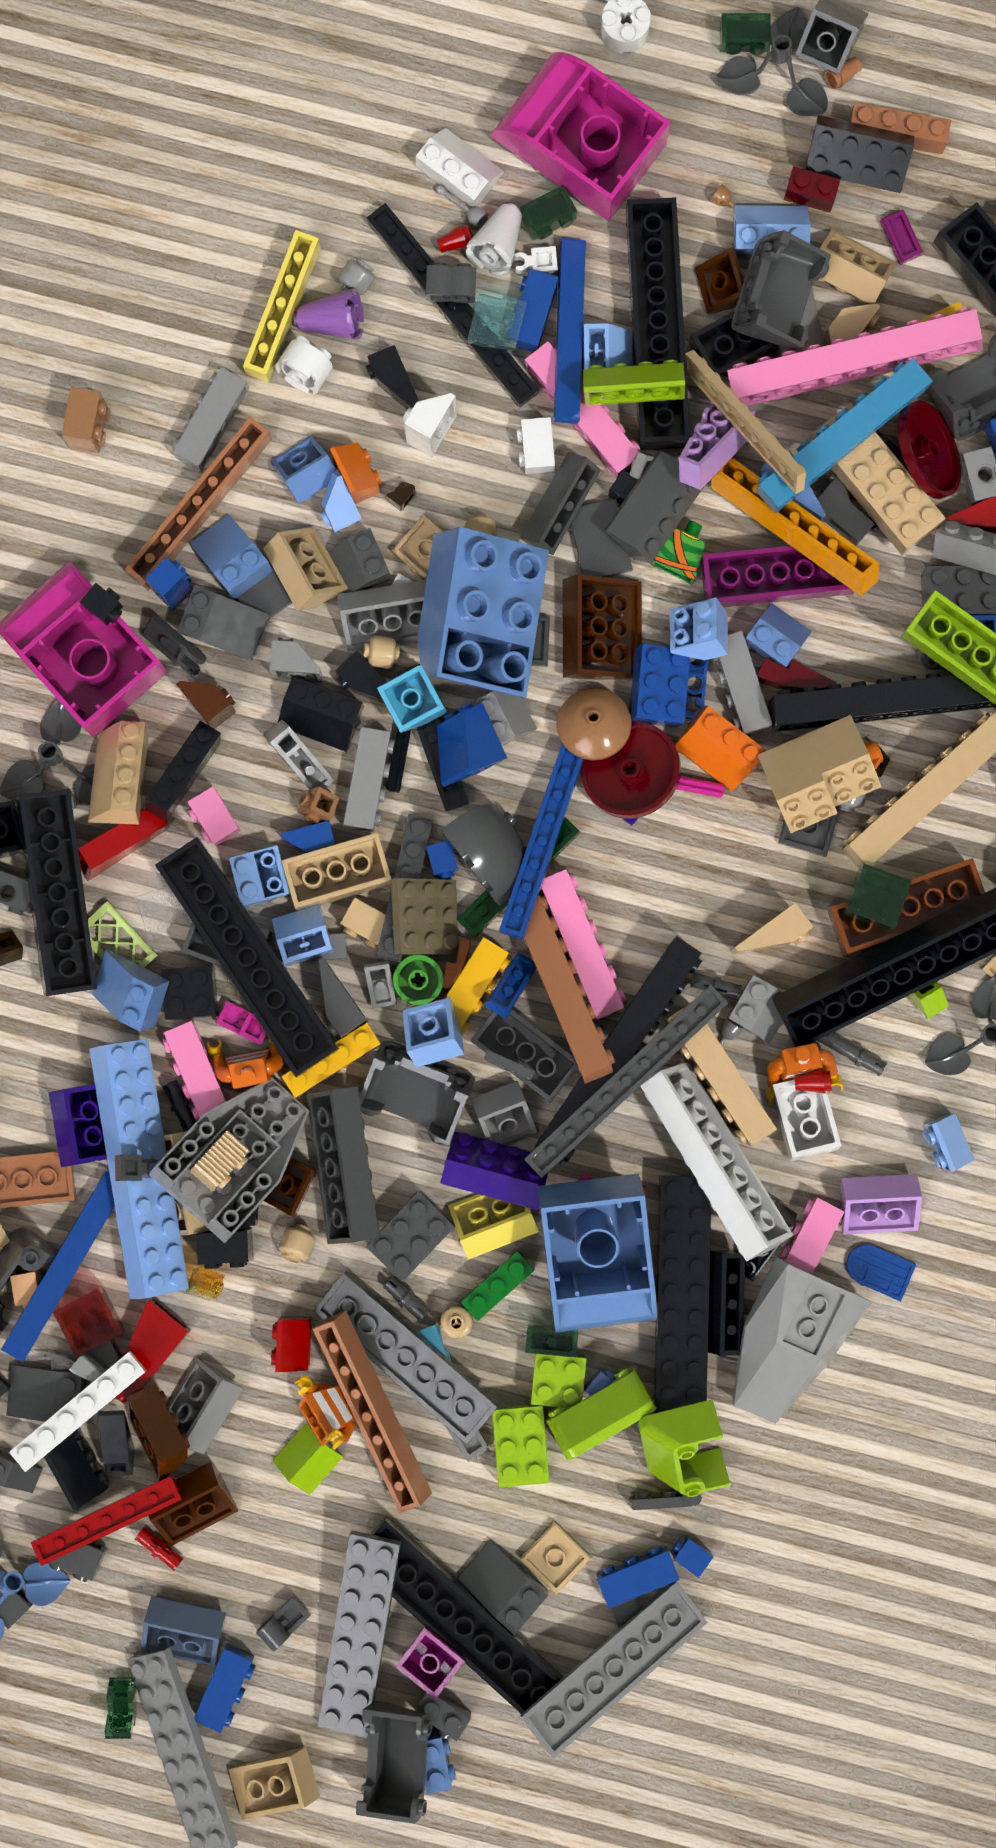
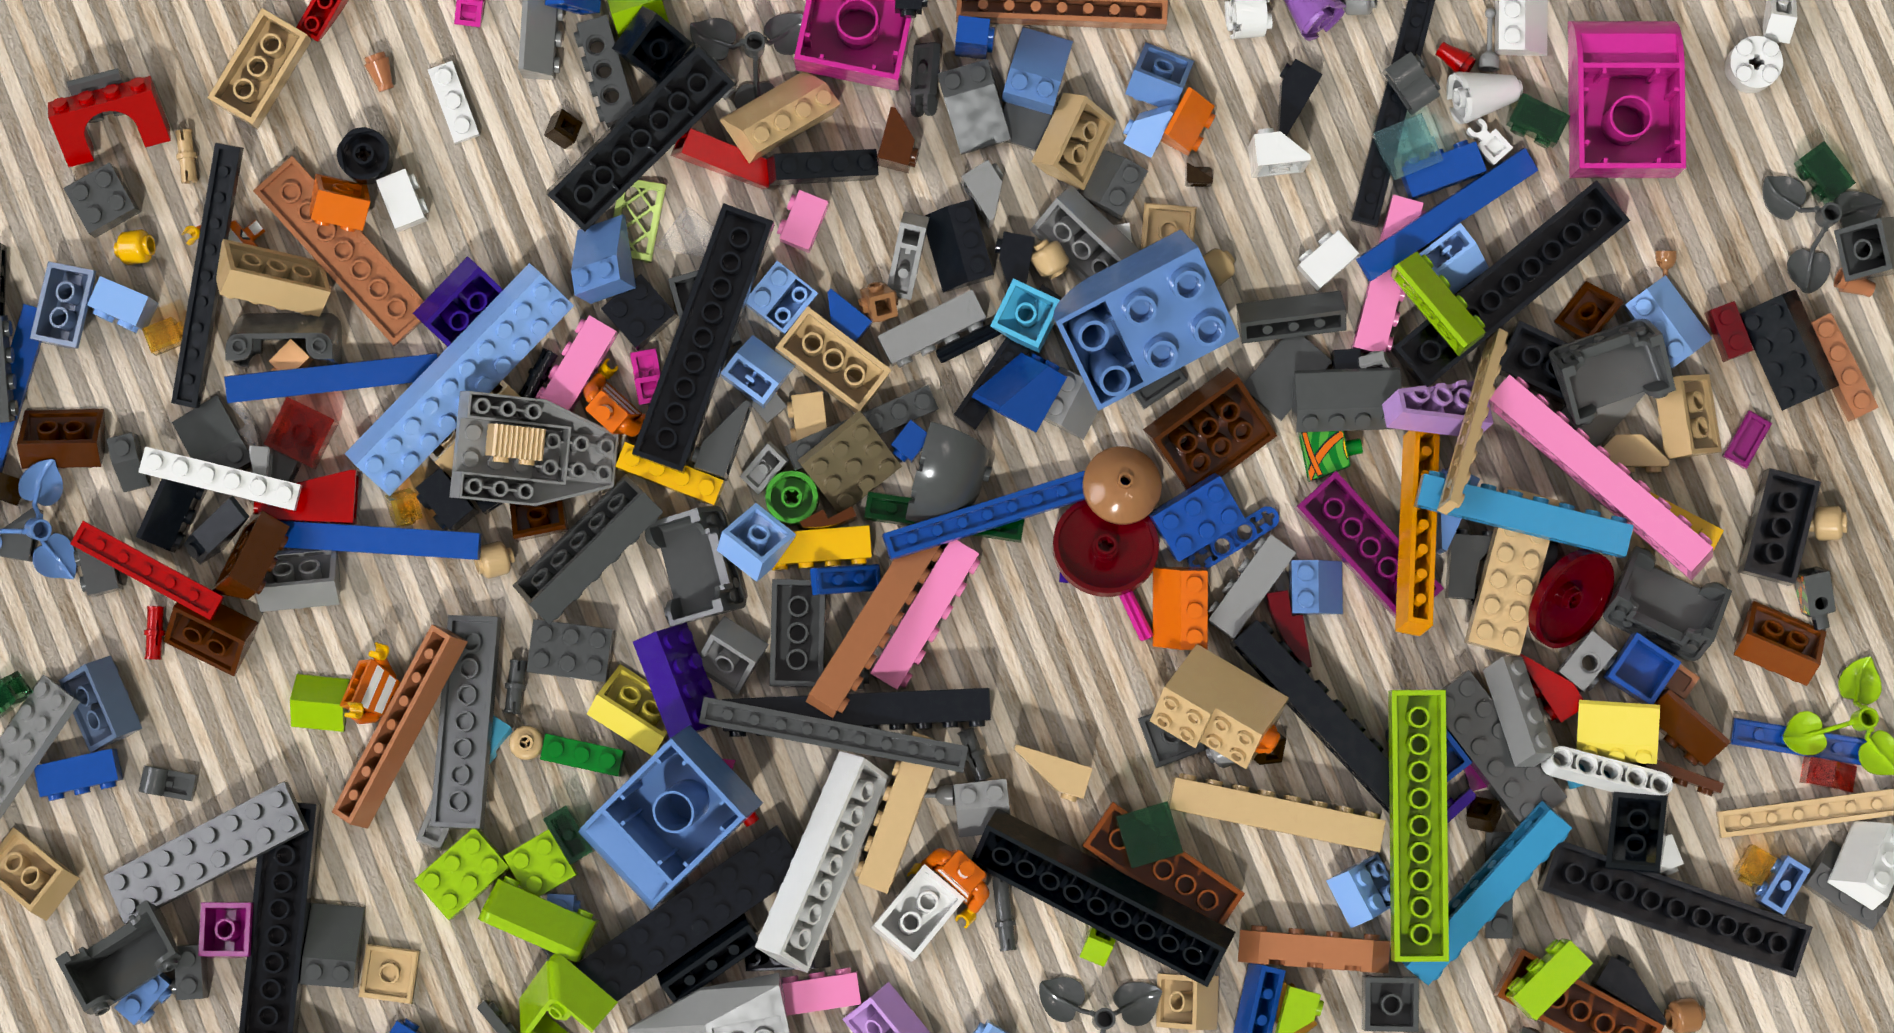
camera: 50 degrees right, 0 degrees up
dark grey plate [115,1154,156,1181] -> none
red slope [271,1316,312,1372] -> none
dark grey tile [484,1050,535,1081] -> none
light blue slope [670,597,728,660] -> none
red cone [795,1069,832,1094] -> none
none -> blue tile [281,521,482,560]

